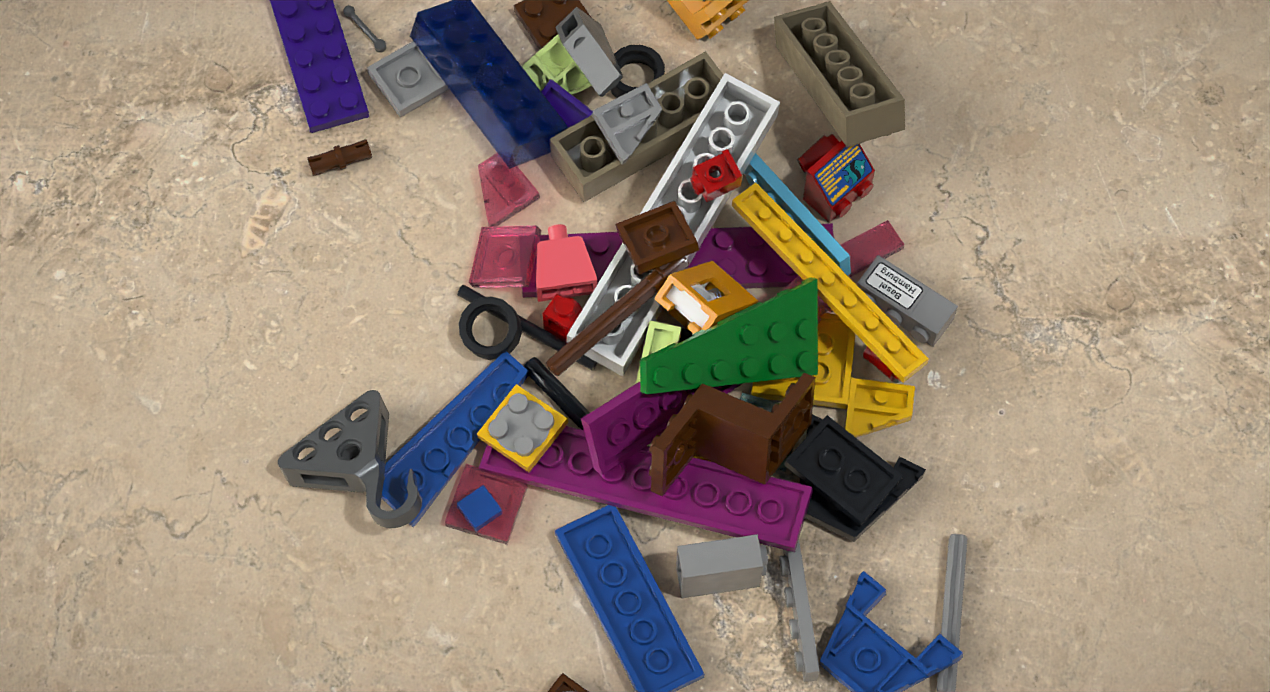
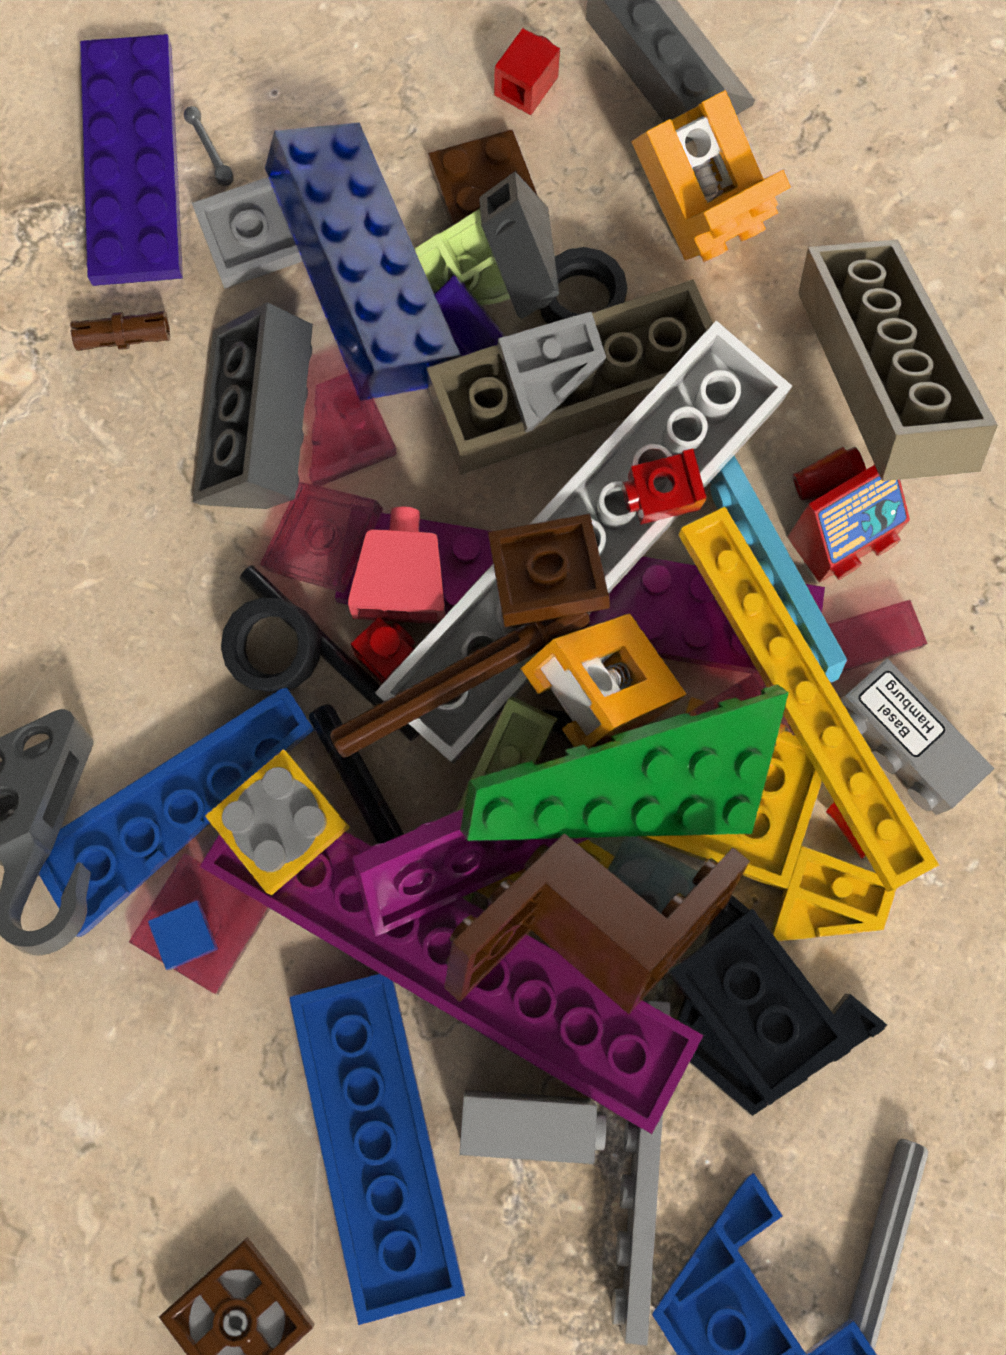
camera: 10 degrees right, 10 degrees up
none -> dark grey slope [192,302,313,509]

